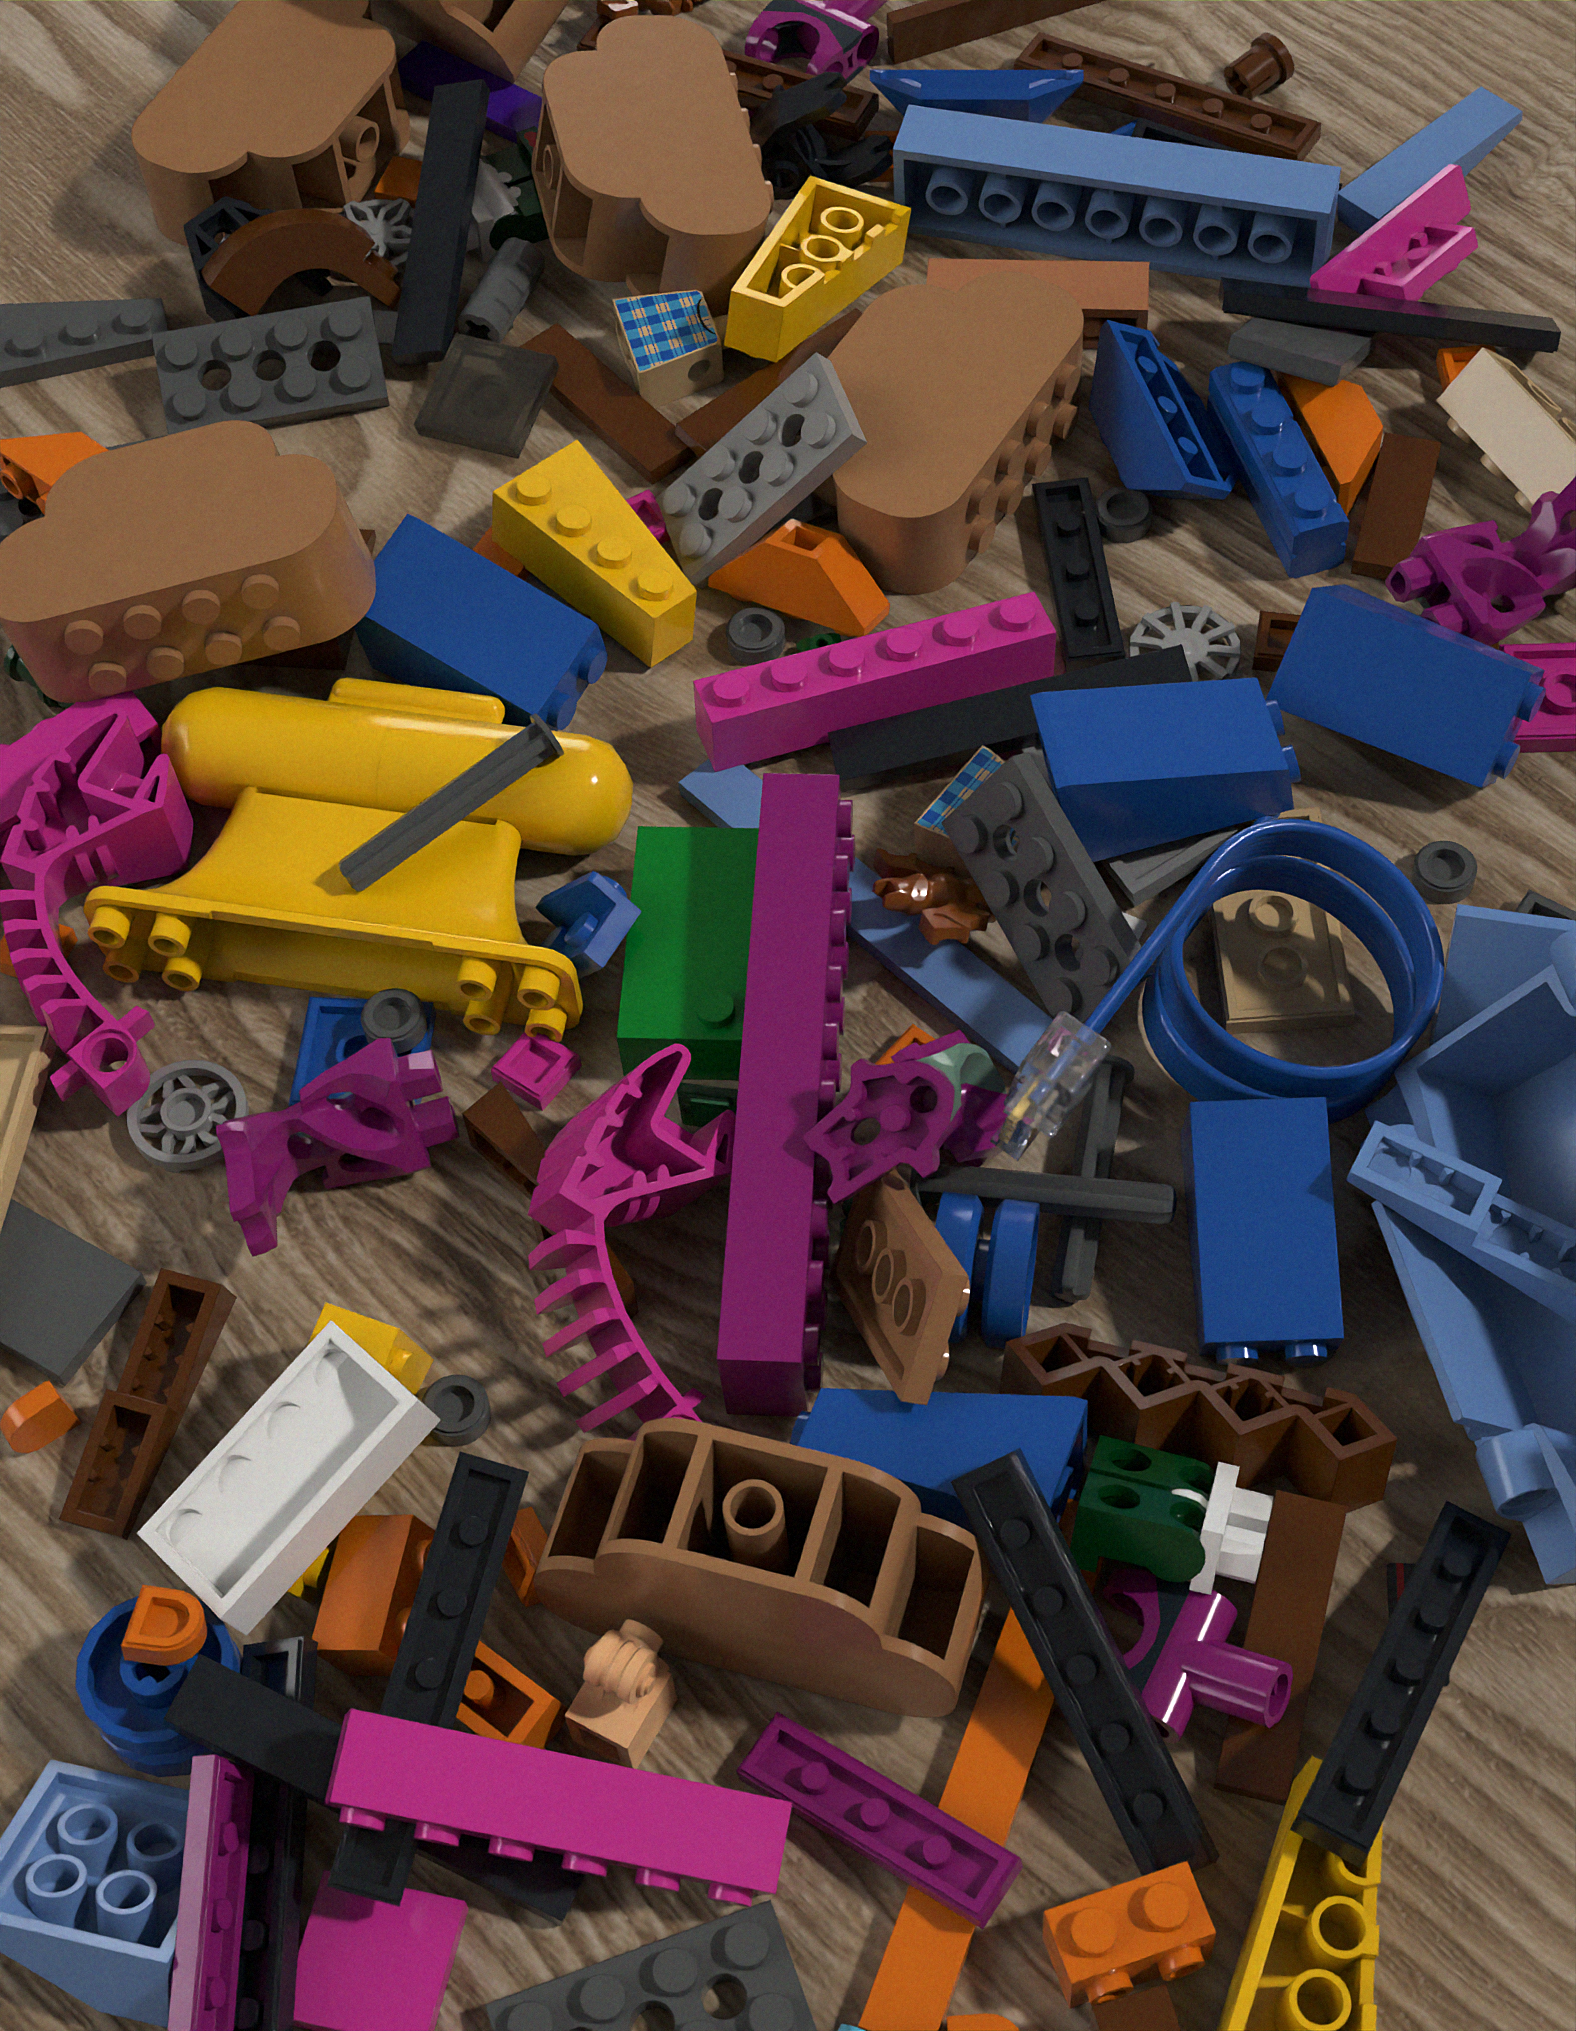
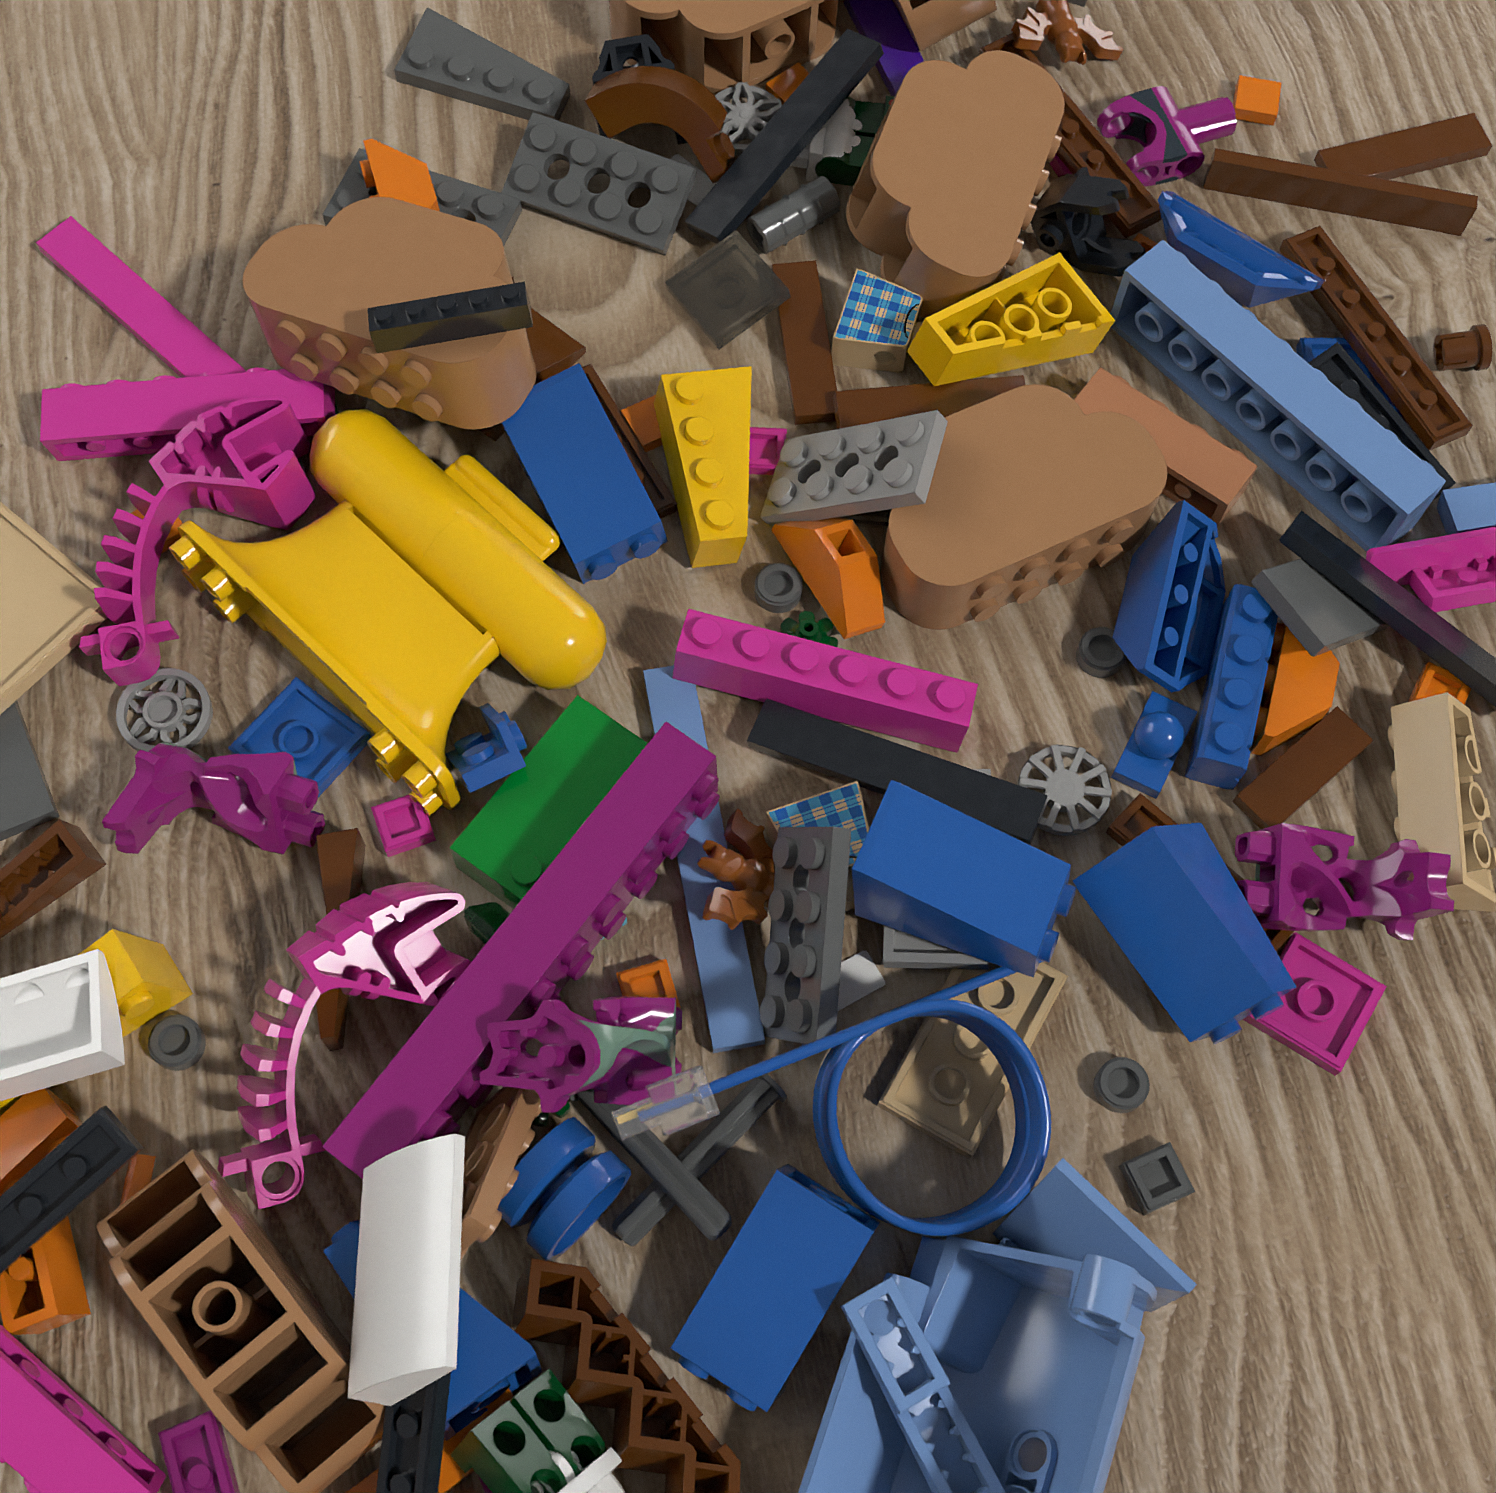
camera: 25 degrees right, 10 degrees up
dark grey axle [338,713,564,891] -> none
dark grey tile [361,988,427,1054] -> none
light nougat brick [564,1619,677,1769] -> none
black tile [1031,477,1125,673] -> none
none -> white slope [347,1134,465,1406]
none -> black piece [368,281,533,354]
none -> blue tile [1111,691,1197,799]

